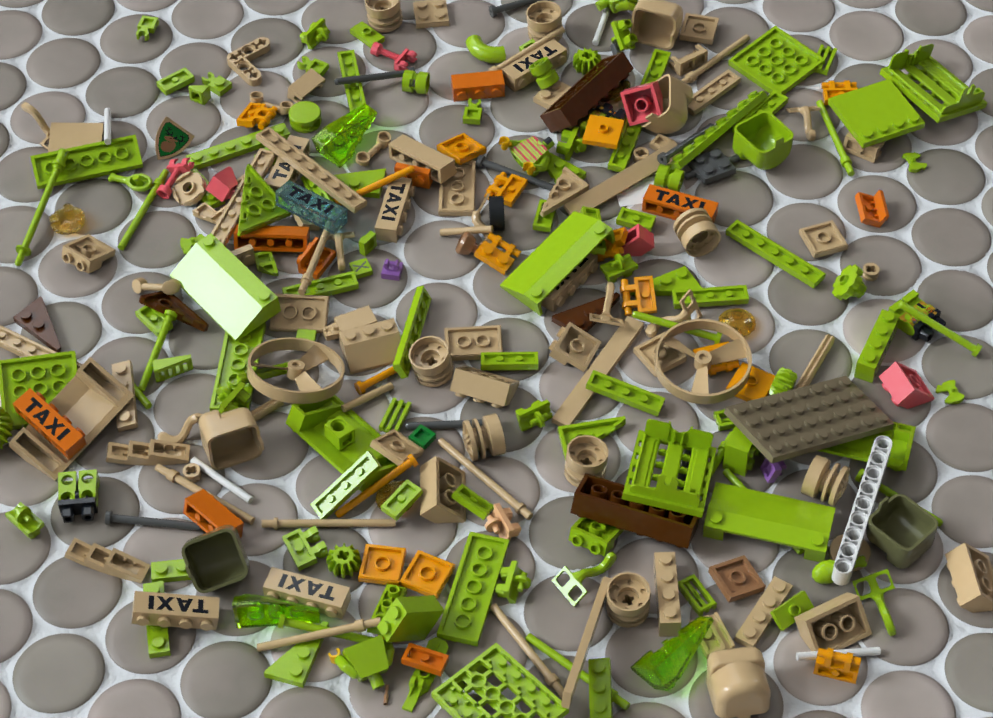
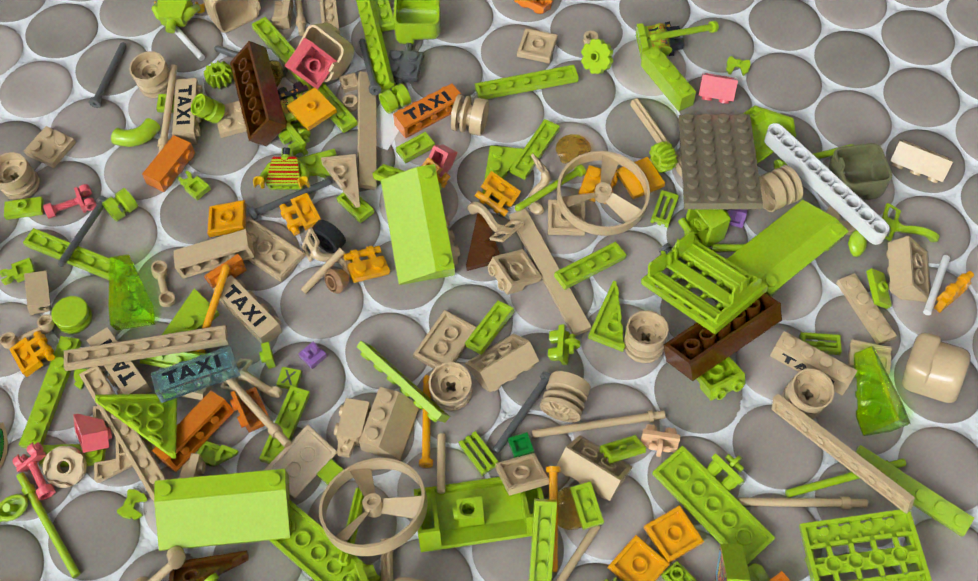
camera: 55 degrees left, 10 degrees up
lime piece [551,551,617,607] -> none
lime hips [600,253,638,283] -> none
lime hips [611,19,638,51] -> none
medium nougat plate [708,555,766,603] -> none

